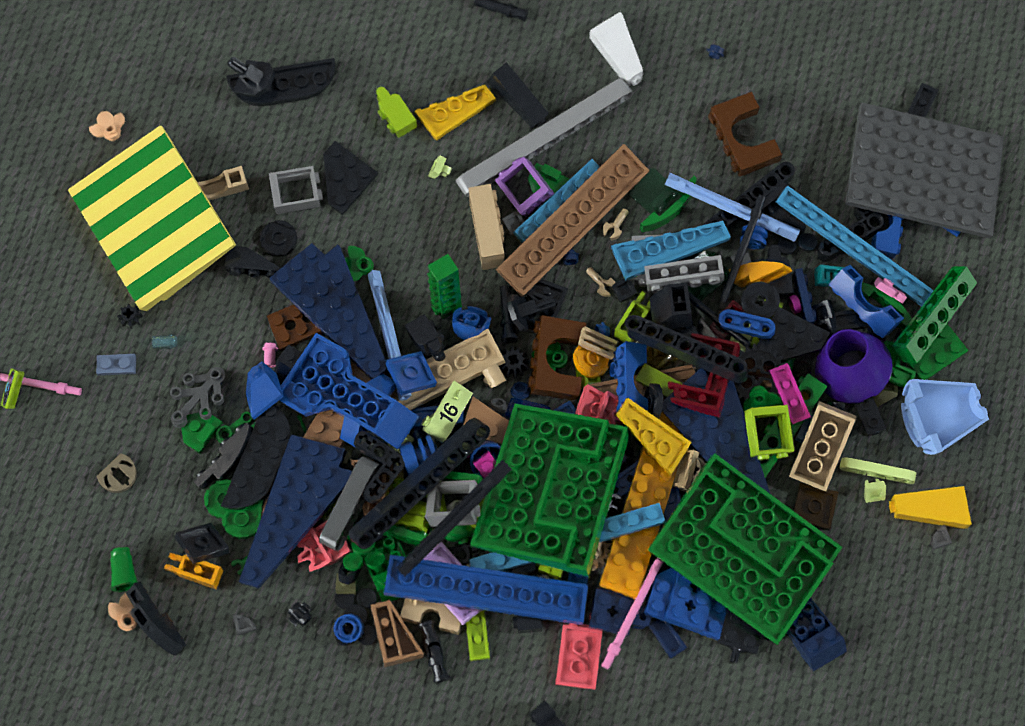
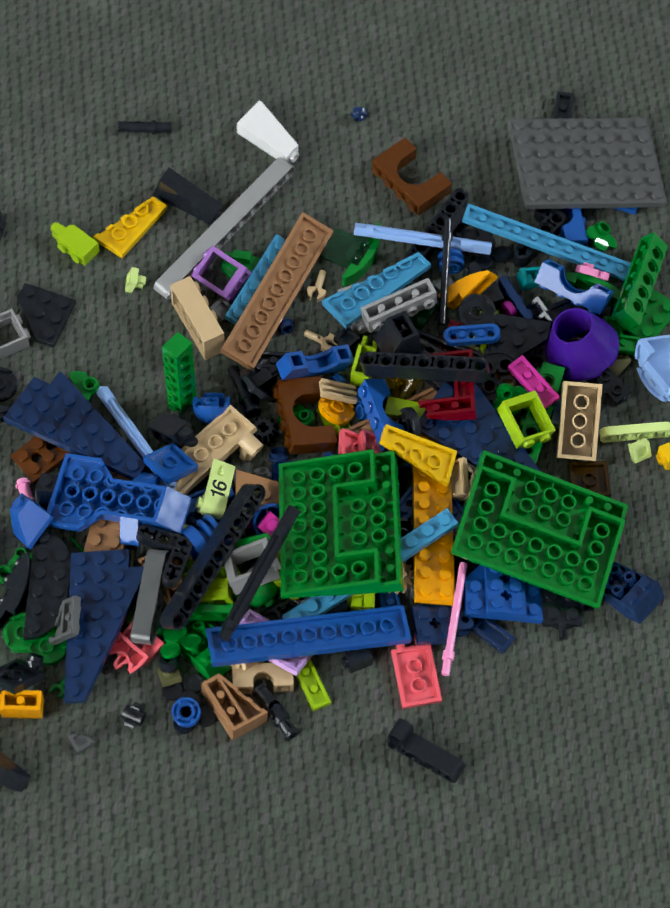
camera: 20 degrees left, 10 degrees down
none -> black plate [24,653,45,669]
none -> dark grey wing [49,595,81,645]
none -> blue arch [276,344,354,380]
none -> green plate [586,221,617,252]

